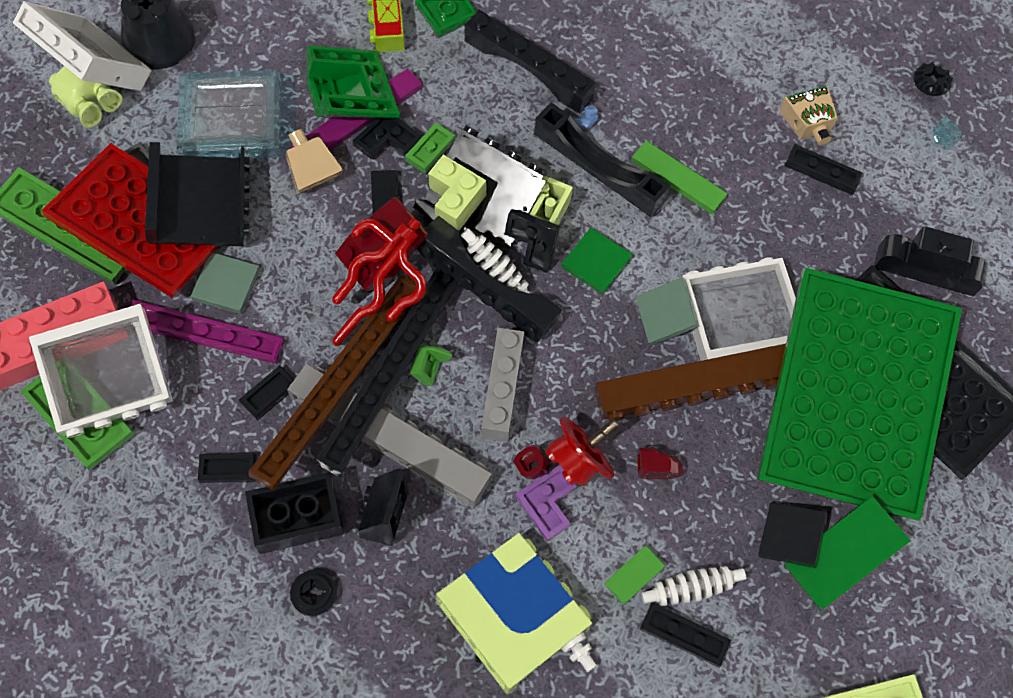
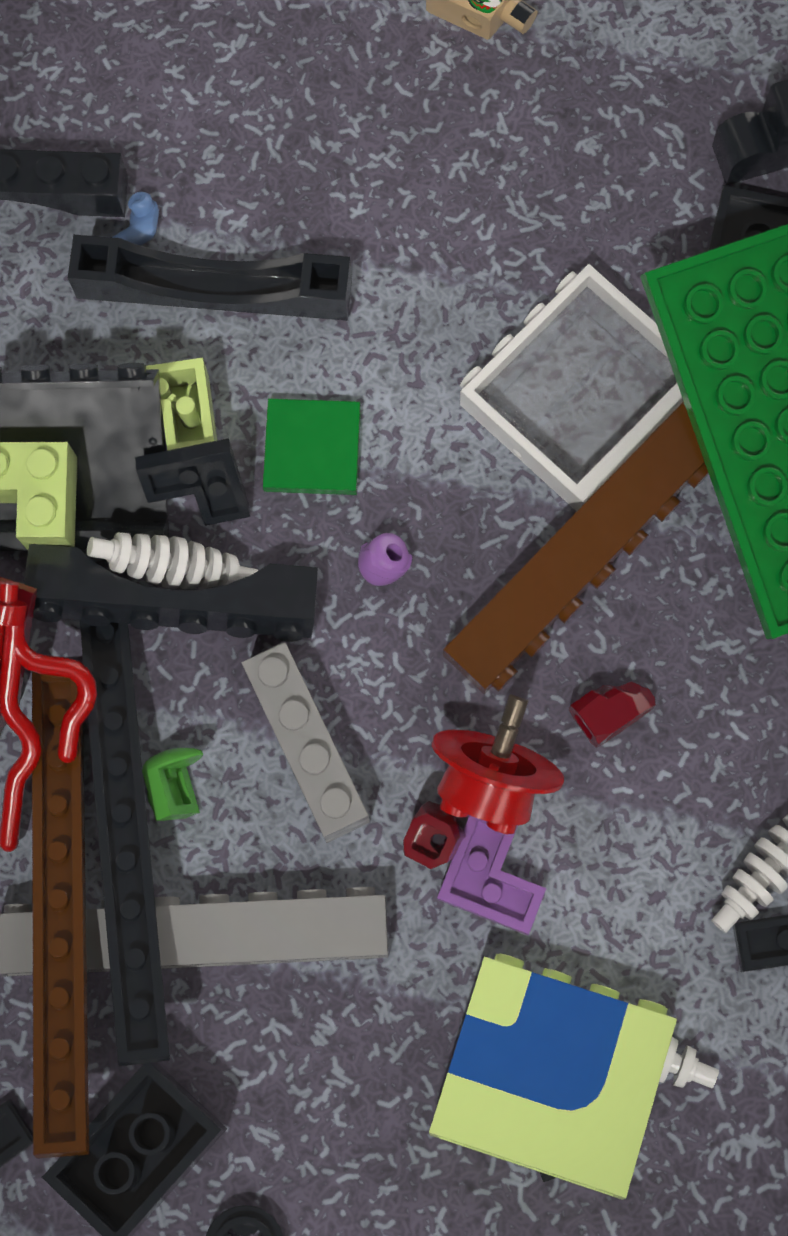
camera: 25 degrees left, 10 degrees up
black slope [355,468,408,546] -> none
bright green tile [604,545,665,606] -> none
bright green tile [631,141,728,215] -> none
sand green tile [636,277,700,345] -> none
black tile [784,144,863,195] -> none
none -> medium lavender piece [358,533,412,586]

